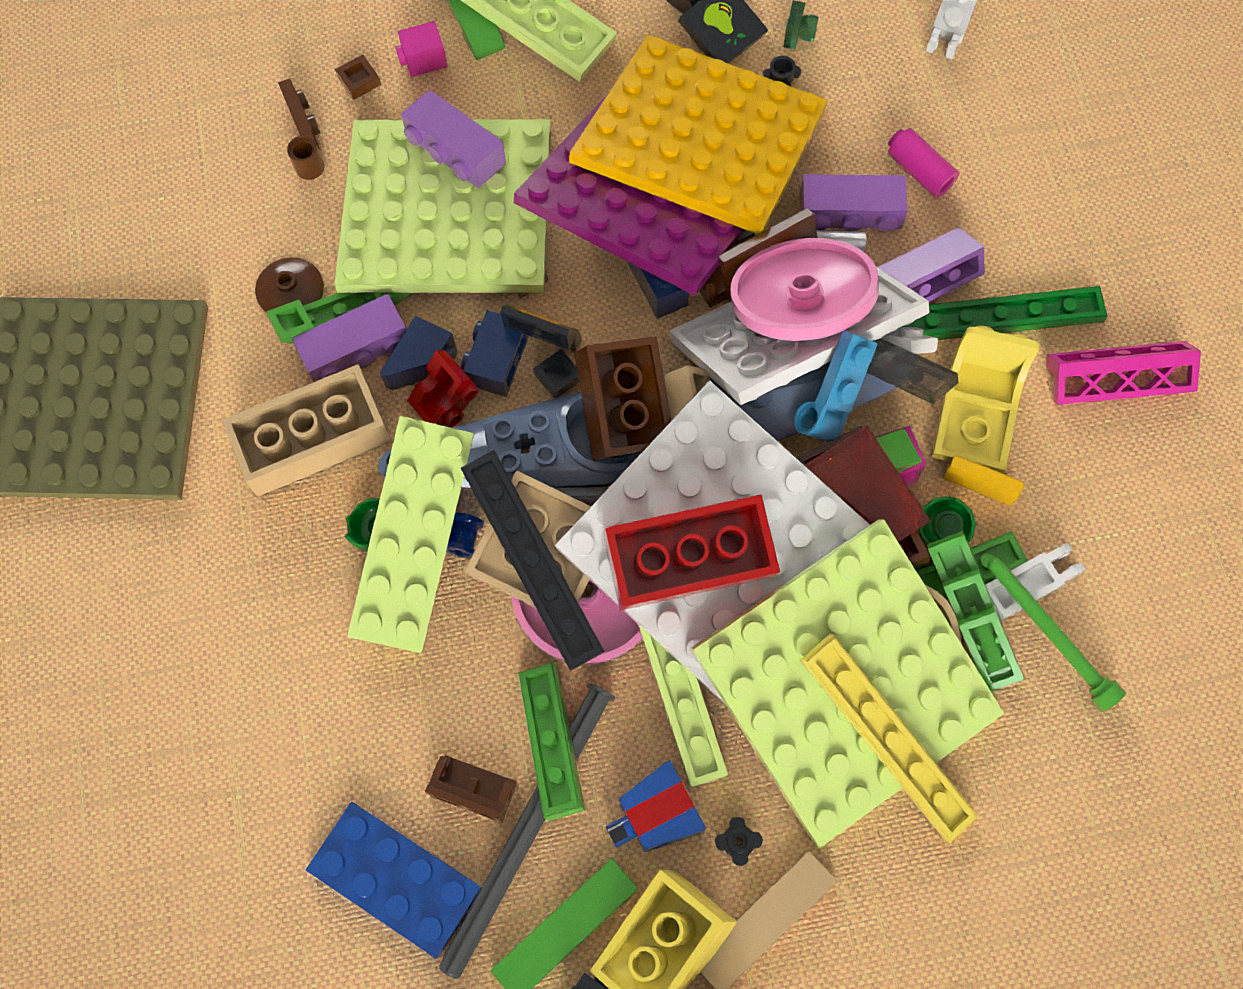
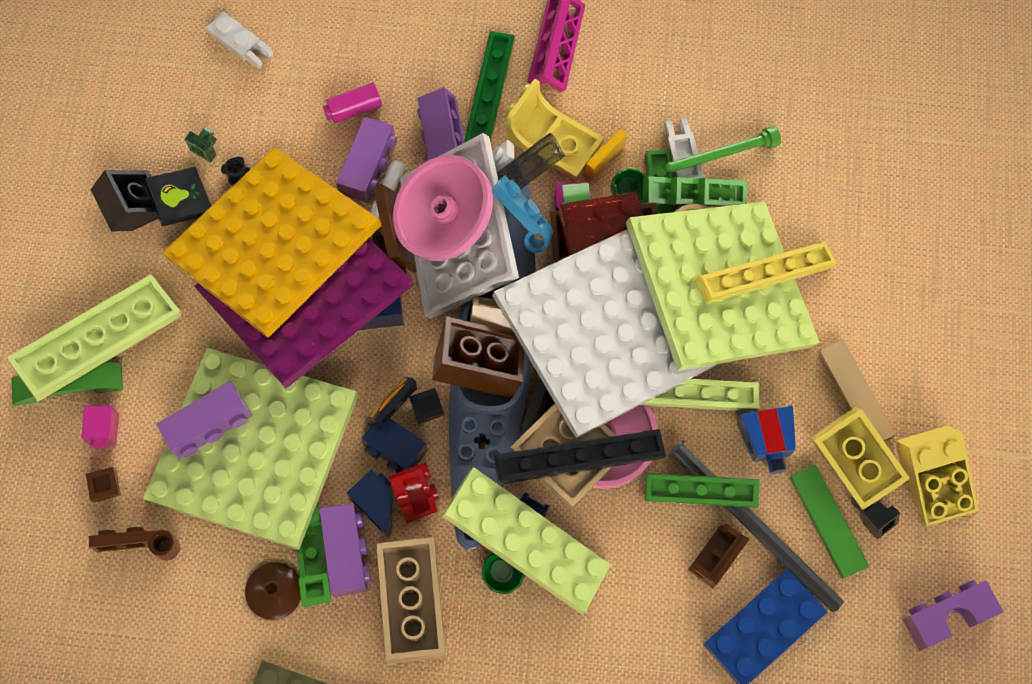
camera: 75 degrees left, 0 degrees up
red brick [603,494,780,611] -> none
black plate [715,817,763,866] -> none

